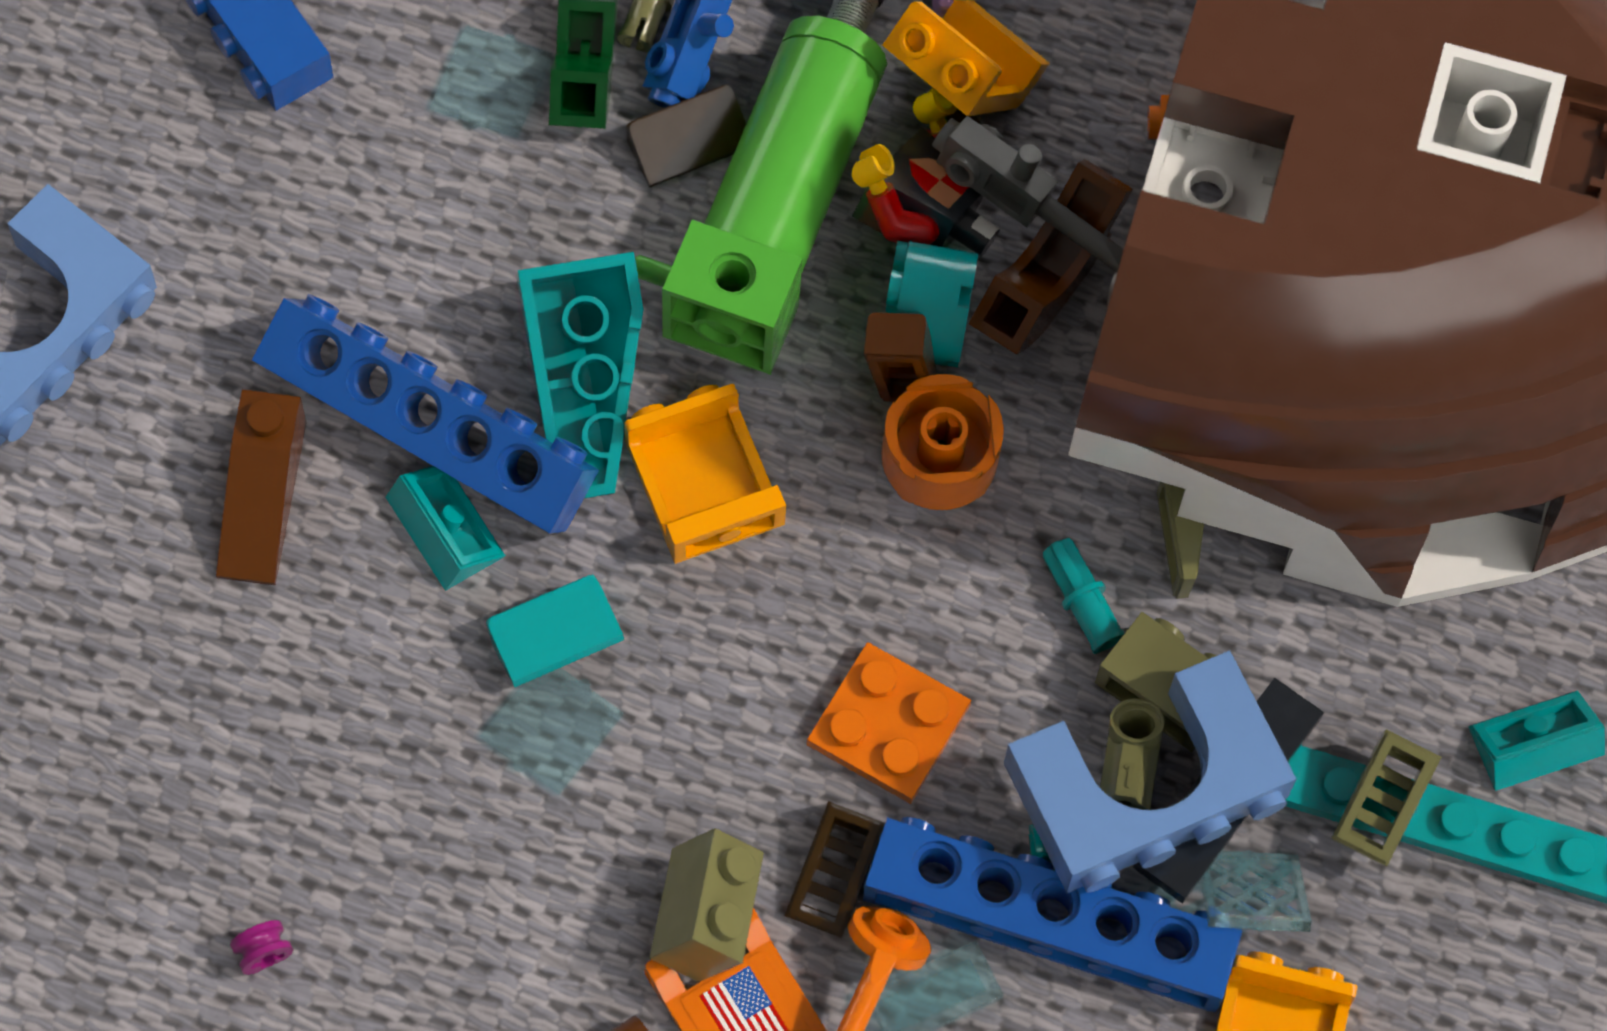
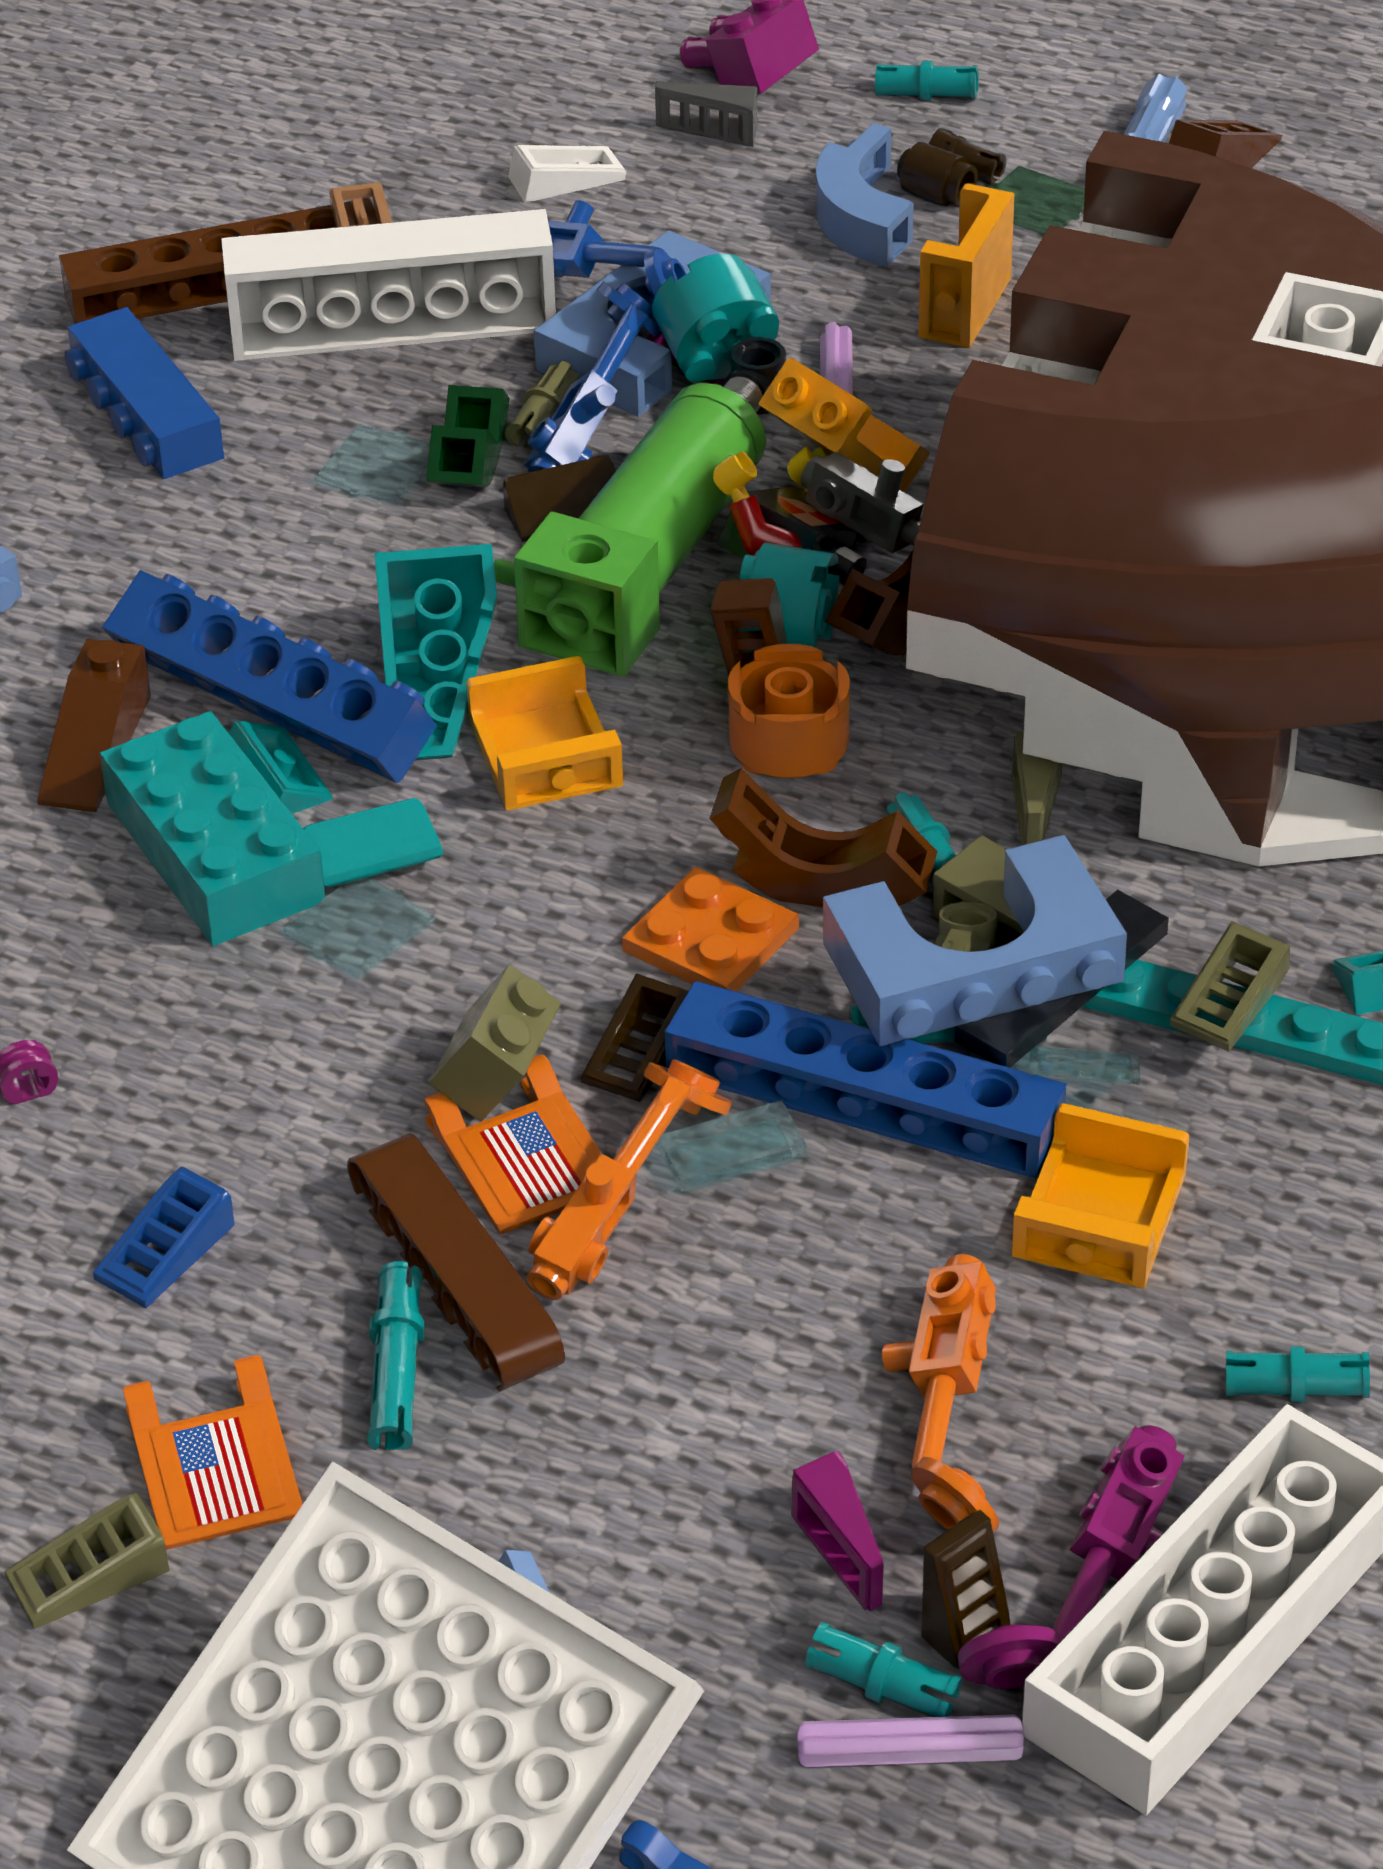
camera: 10 degrees right, 25 degrees down
none -> teal brick [100,711,326,946]
none -> reddish brown arch [709,768,937,907]

